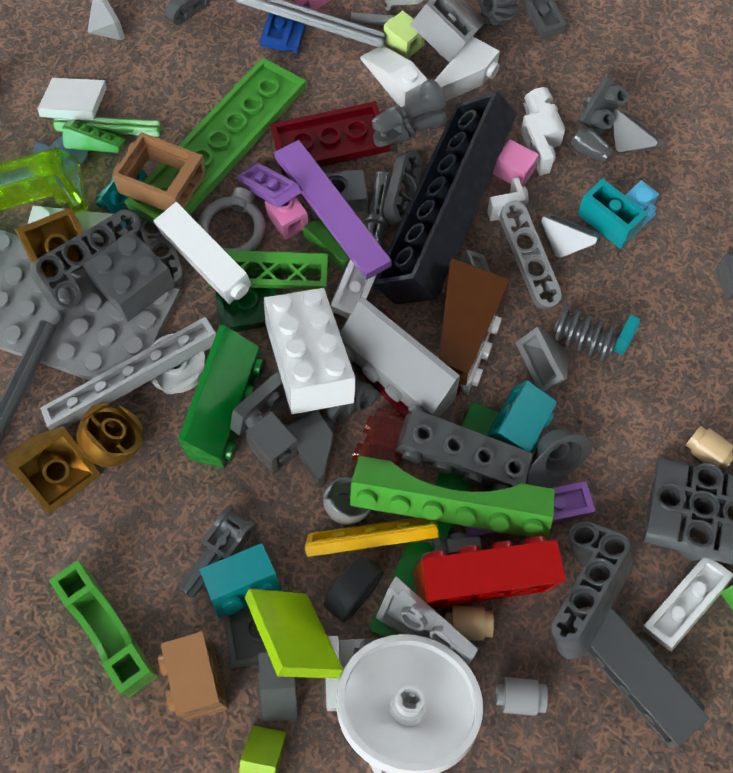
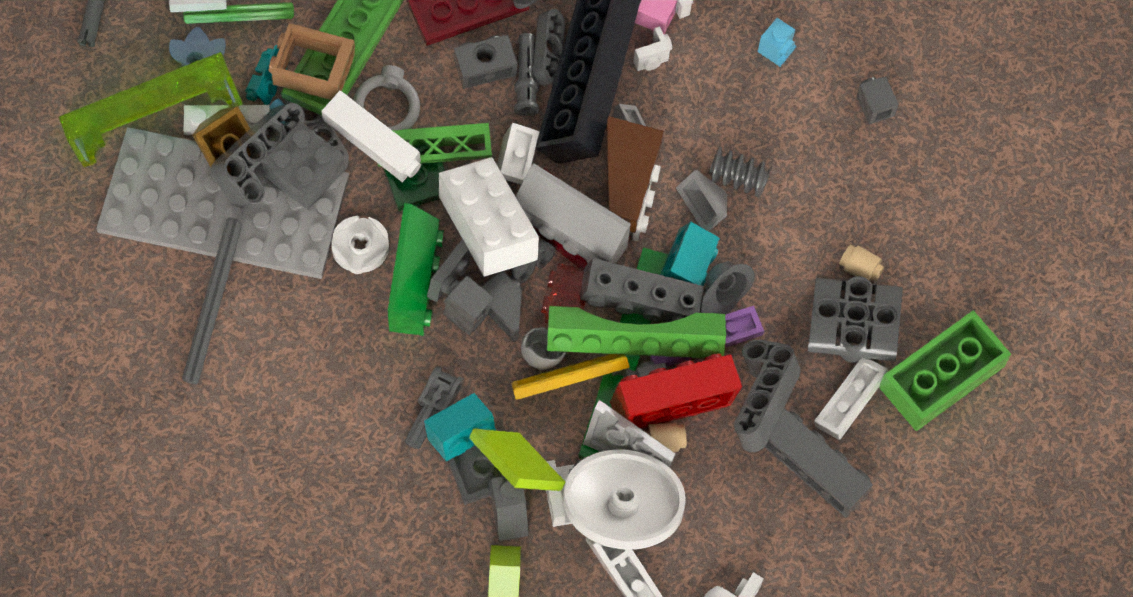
camera: 15 degrees left, 0 degrees up
pearl gold slope [4,426,101,514] -> none
light grey plate [40,317,216,430] -> none
bright green arch [49,560,159,698] -> none
bright green slope [62,120,126,153] -> none
pearl gold cylinder [76,403,143,467] -> none
medium nougat brick [158,631,229,721] -> none
medium lavender tile [236,163,301,208] -> none
bright pink brick [264,196,308,240] -> none
medium lavender tile [274,140,392,280] -> none
bright green slope [303,219,350,272] -> none
black tyre [323,556,383,623] -> none
light grey brick [495,677,548,716] -> none
light grey beam [499,201,562,310] -> none
slope [541,212,601,258] -> none
teal brick [577,178,648,249] -> none
teal tile [612,314,641,355] -> none

